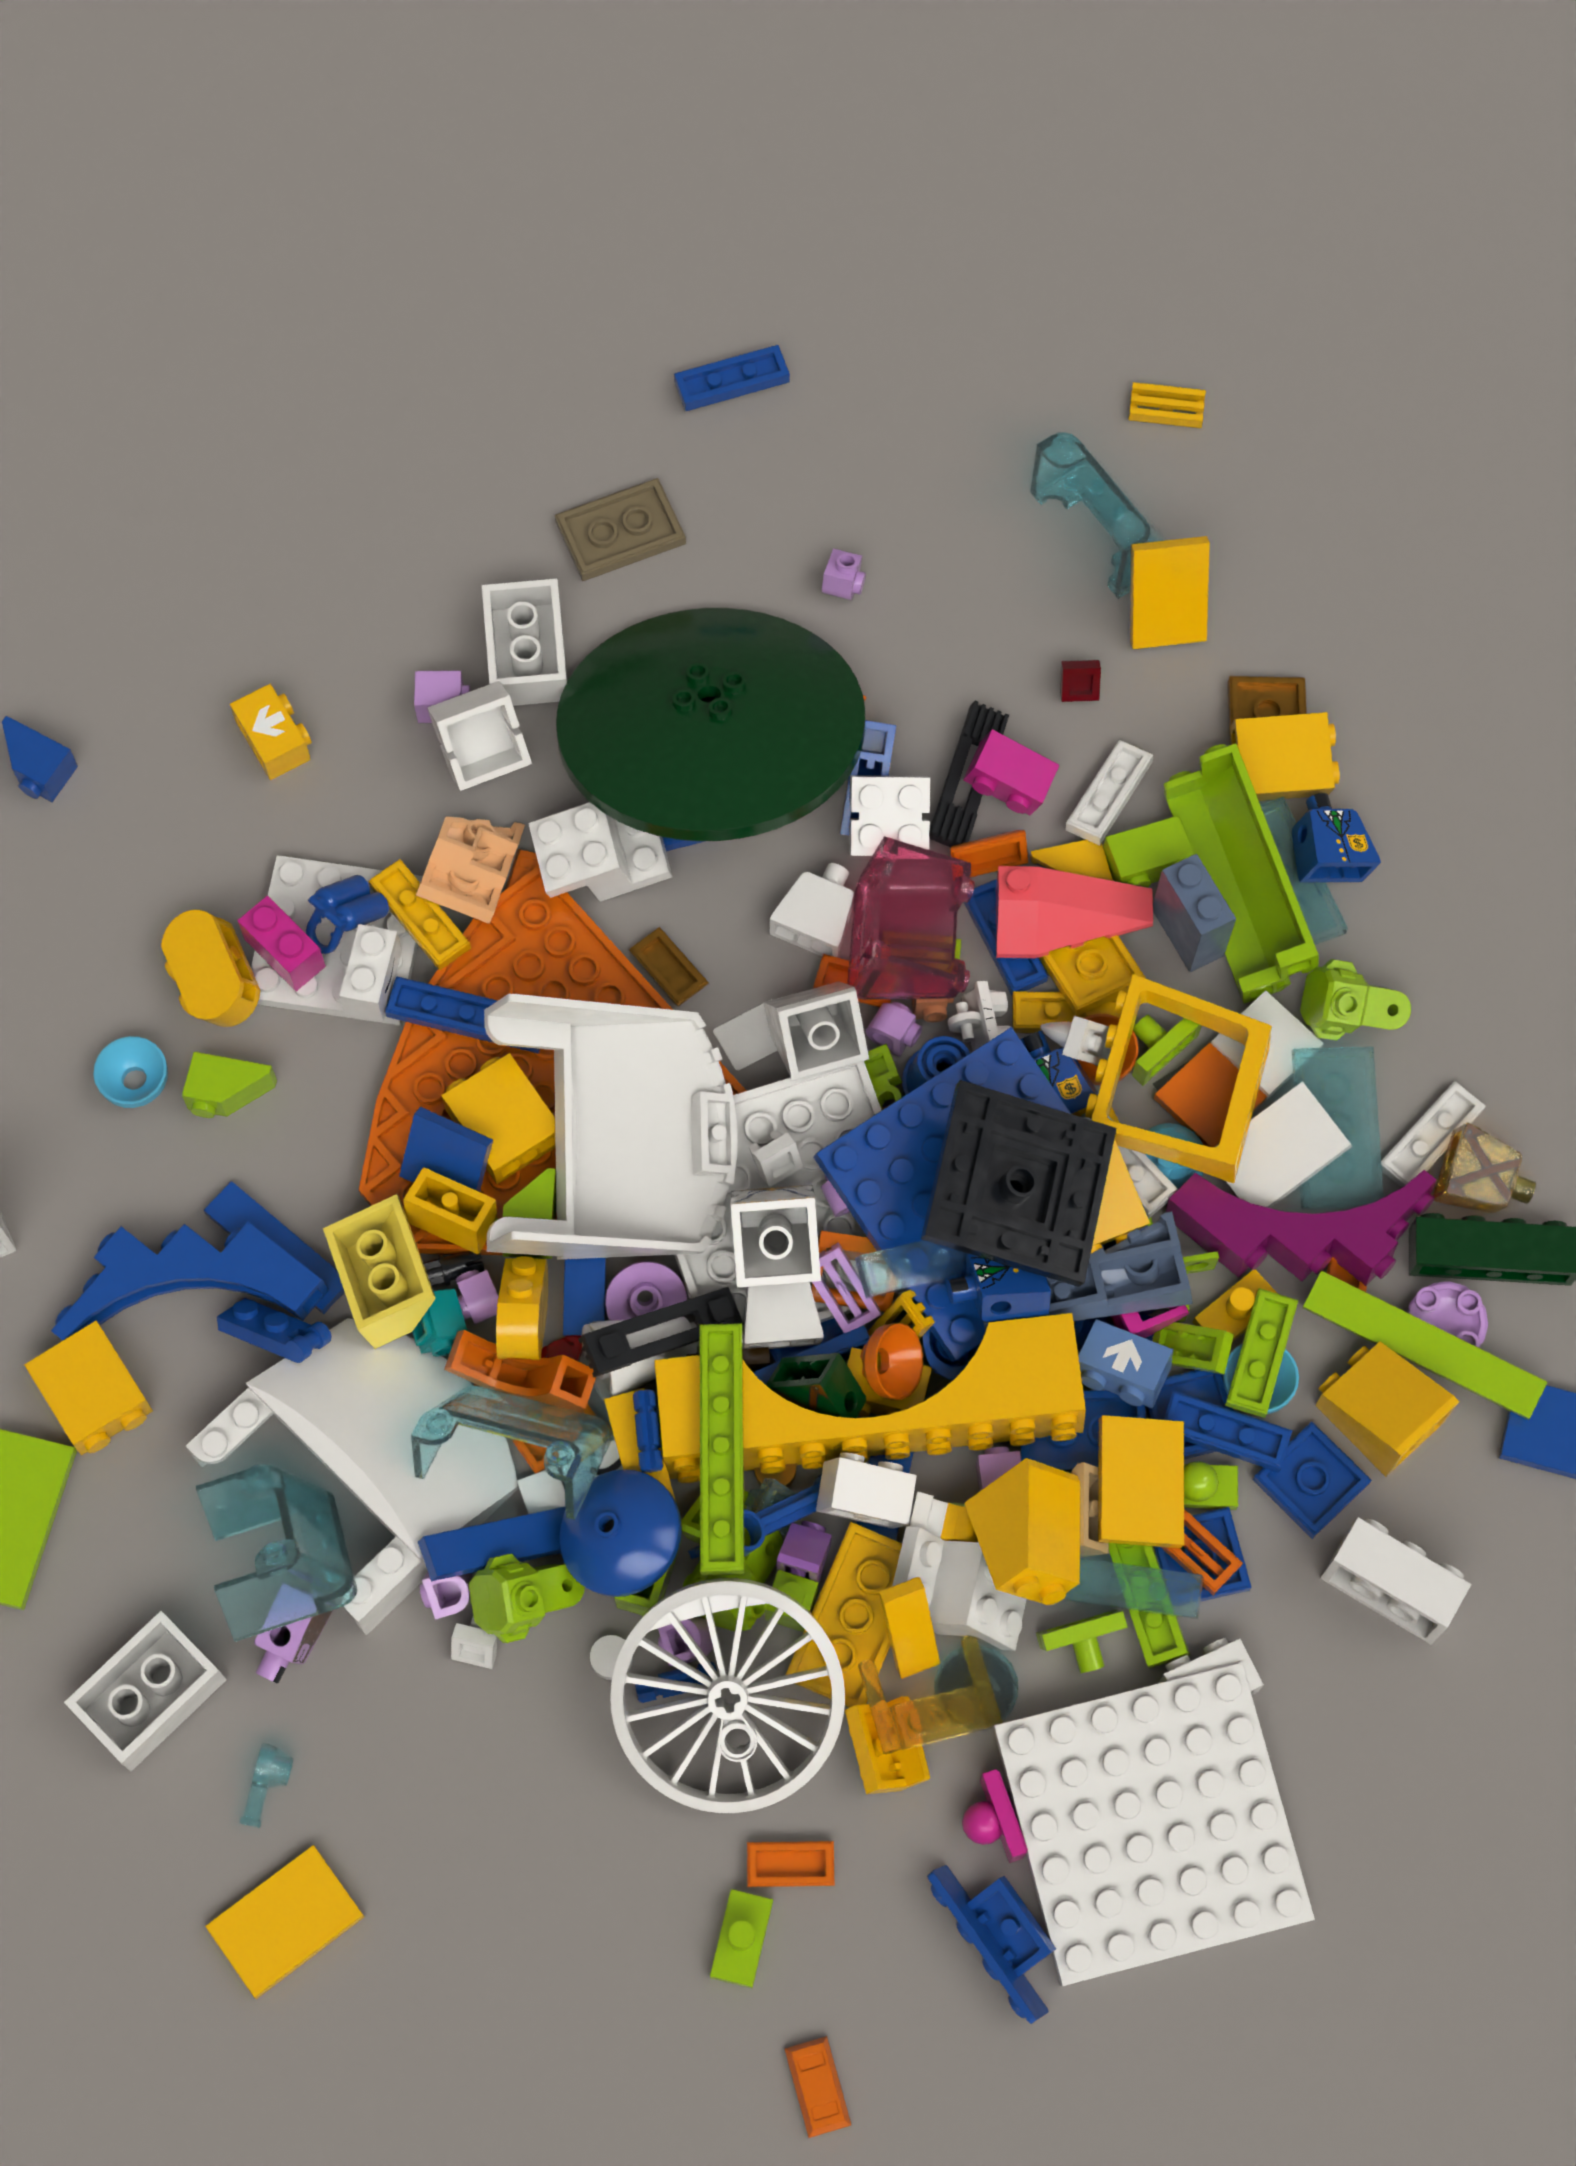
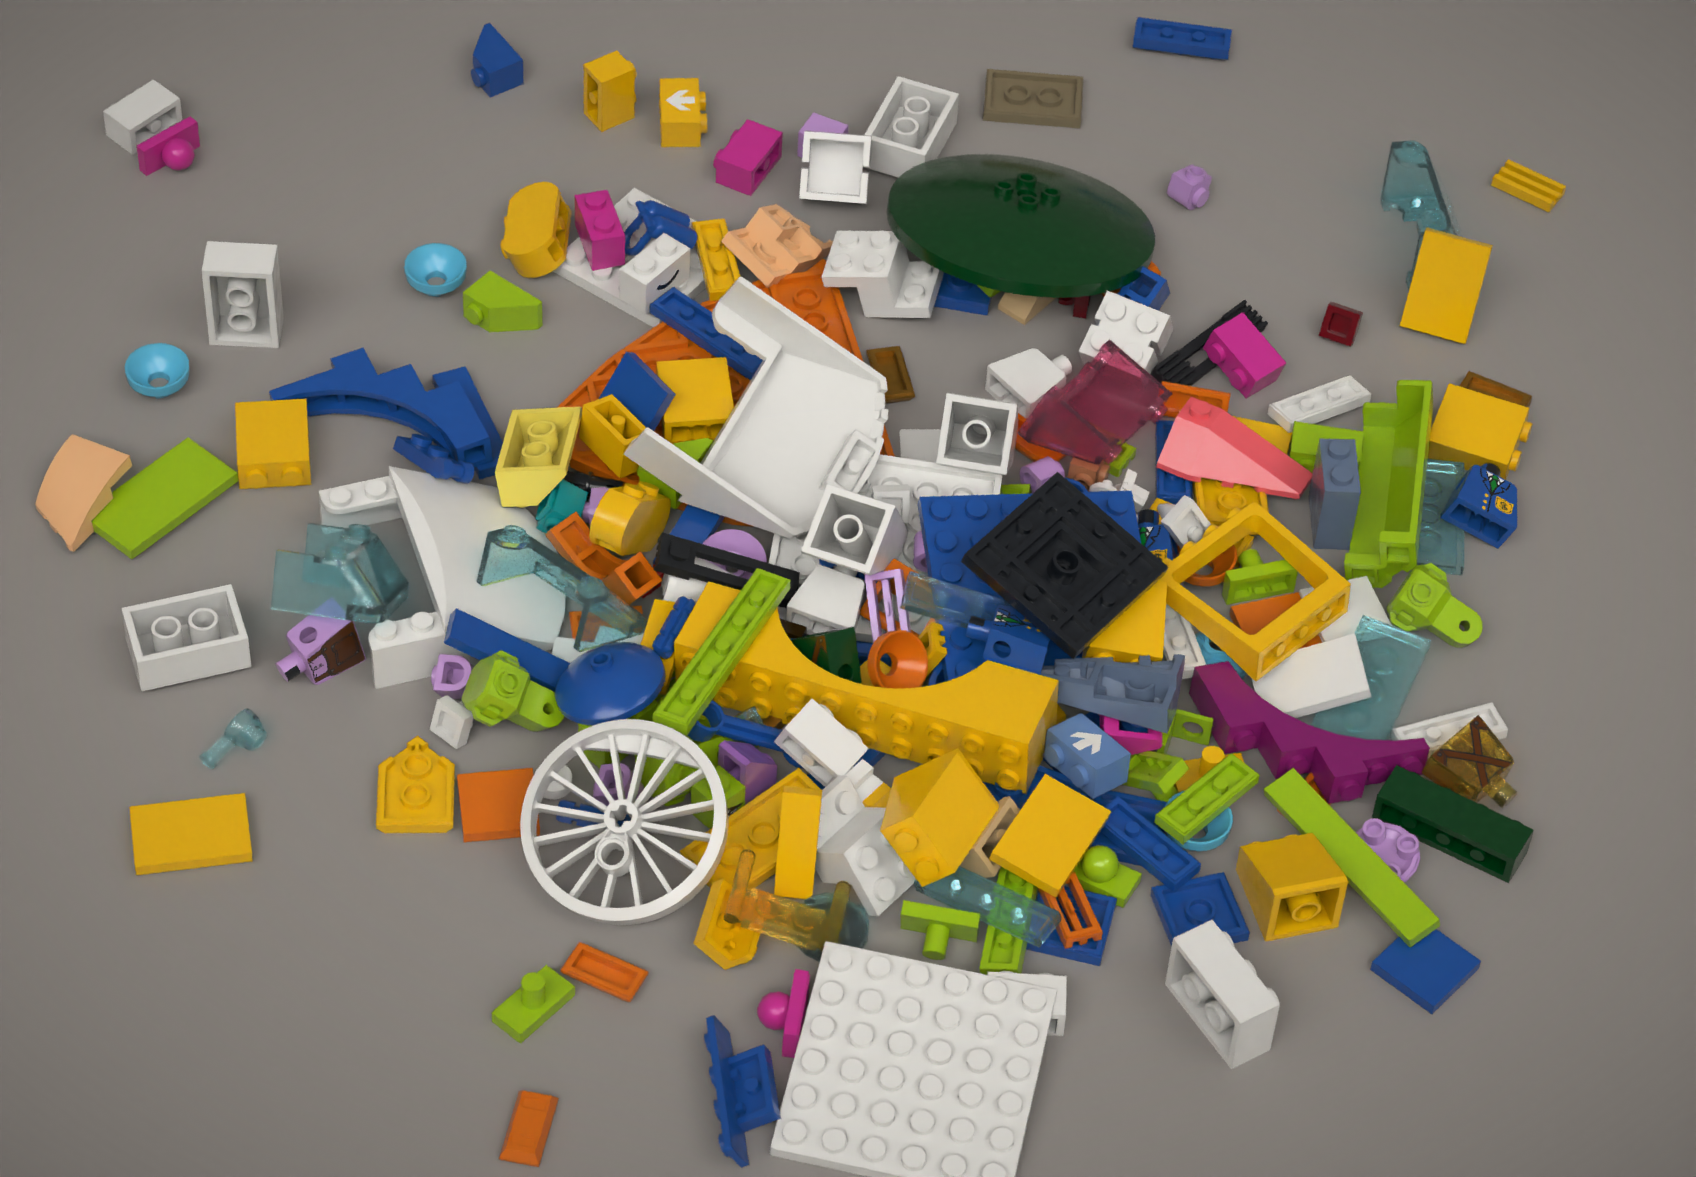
camera: 25 degrees right, 20 degrees down
none -> yellow tile [376,735,455,833]
none -> orange tile [457,768,540,842]
none -> yellow brick [583,50,637,132]
none -> dark pink brick [713,119,783,196]

